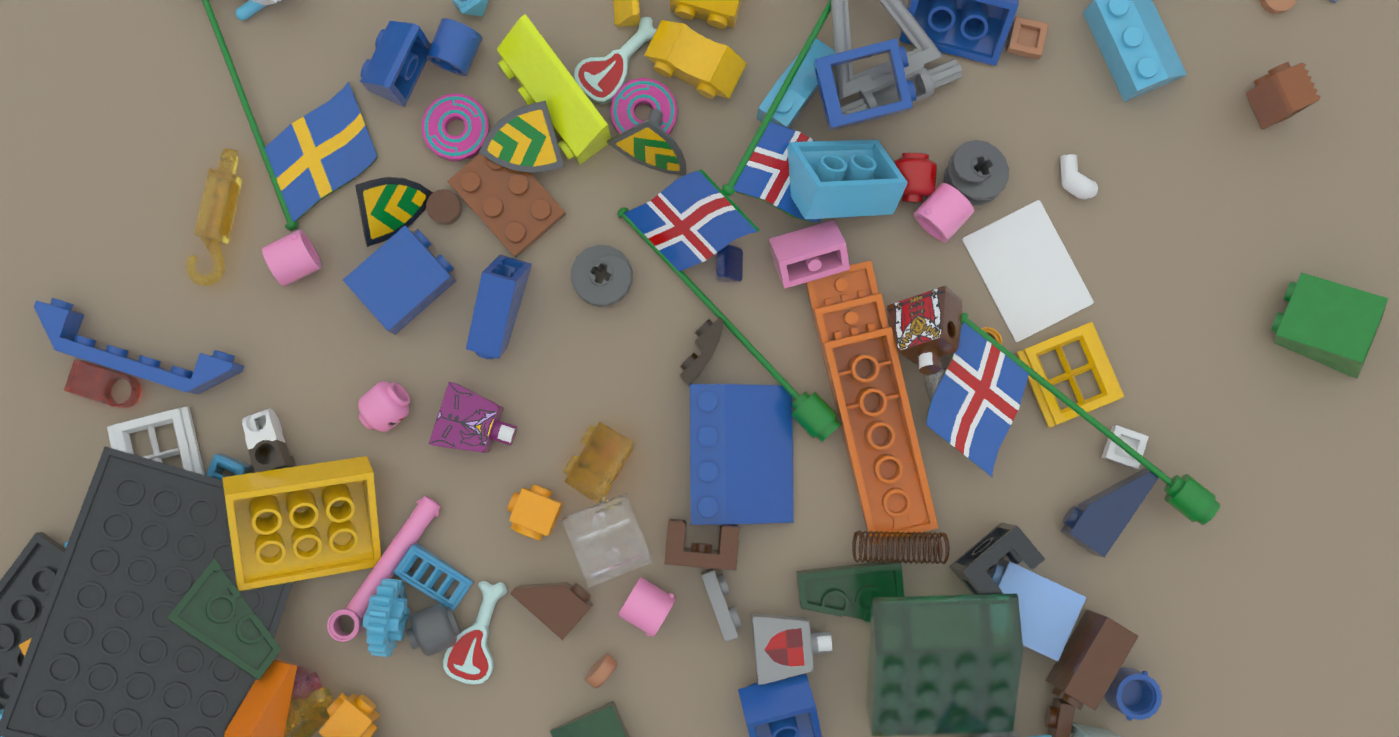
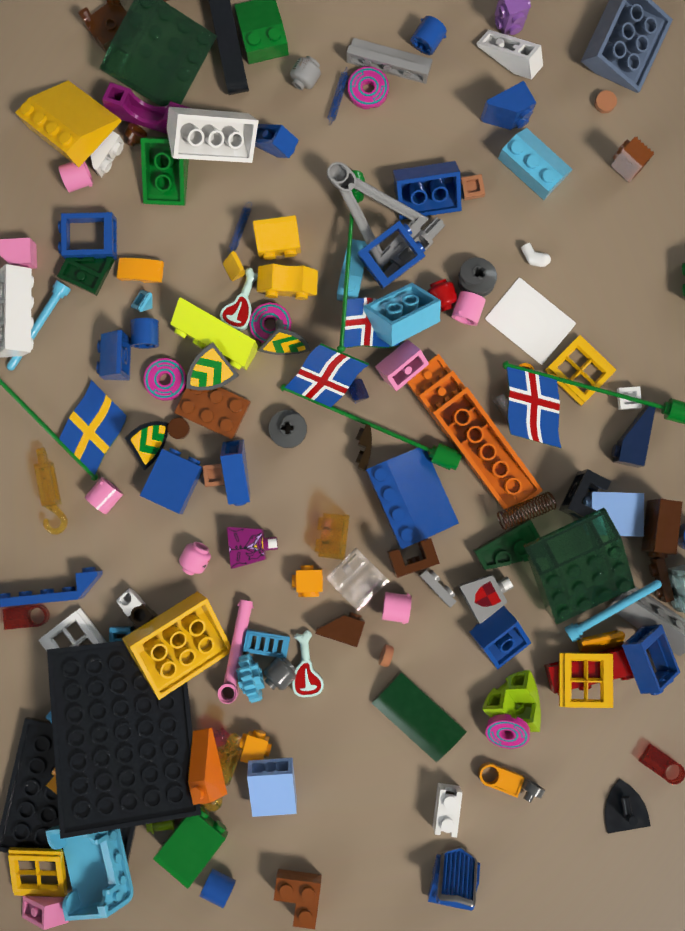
camera: 20 degrees left, 0 degrees up
dark green wing [167,558,282,680] -> none
torso [887,285,962,375] -> none
none -> nougat plate [203,463,225,487]

